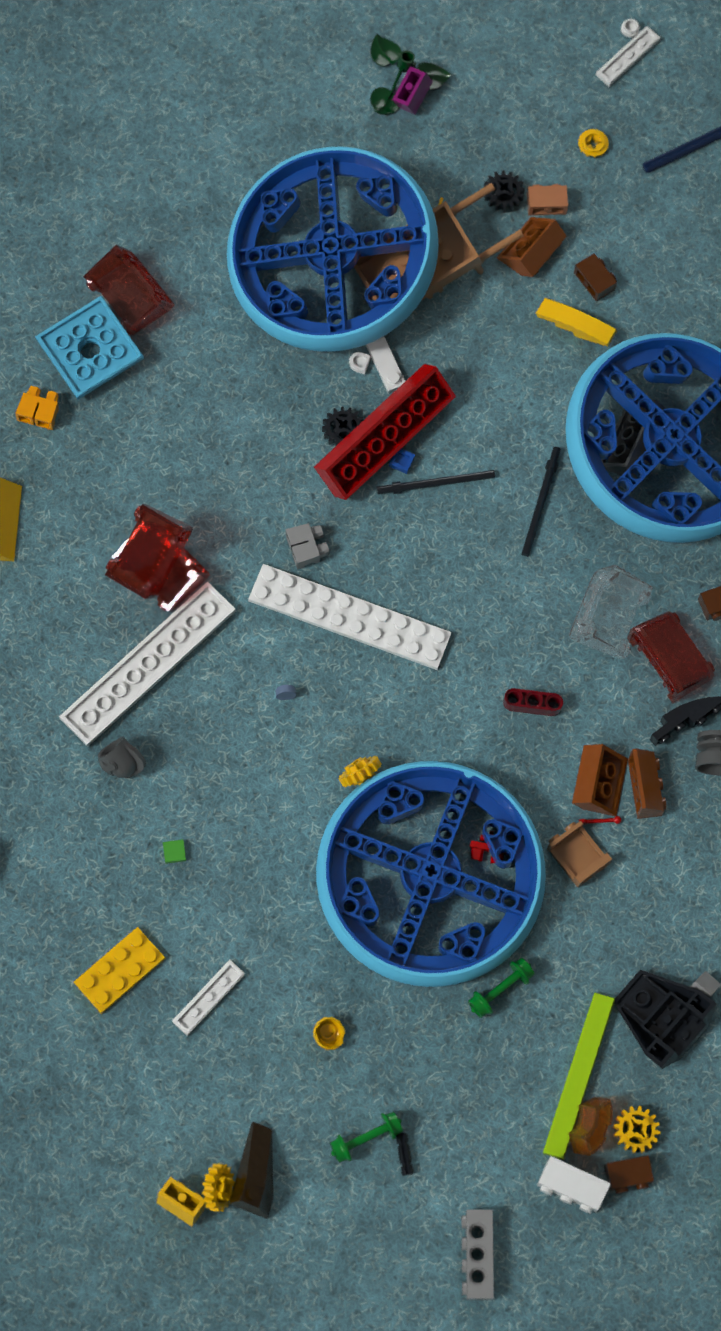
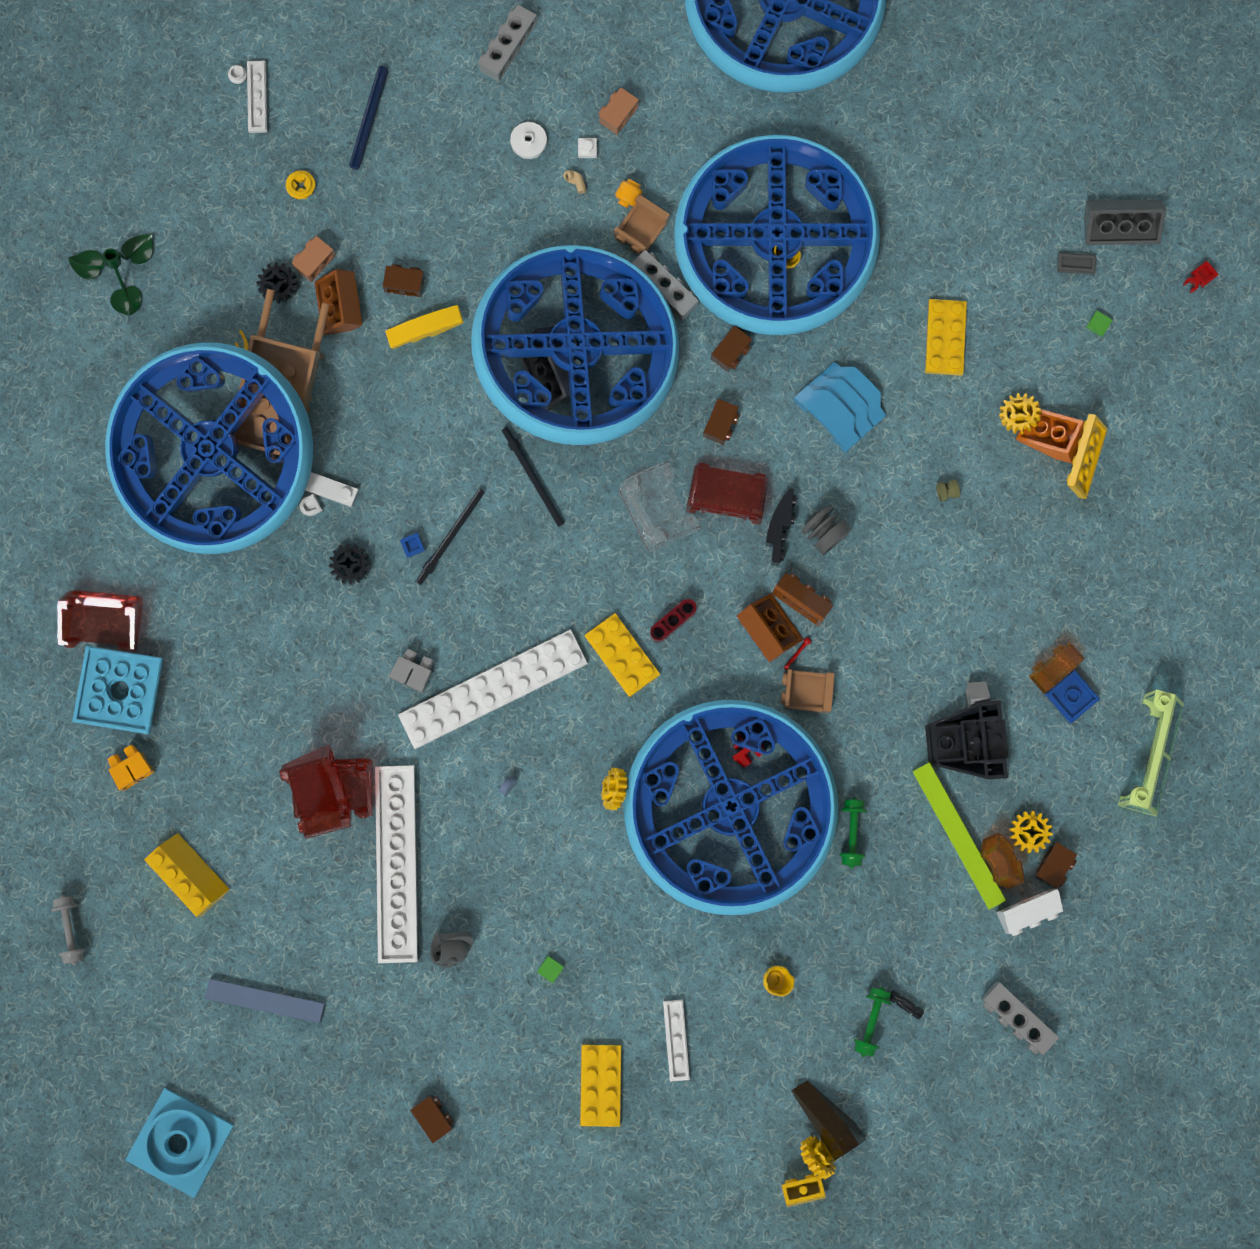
camera: 40 degrees left, 10 degrees up
red brick [314,364,456,500] -> none
magenta brick [392,66,433,115] -> none
none -> yellow plate [584,613,660,698]

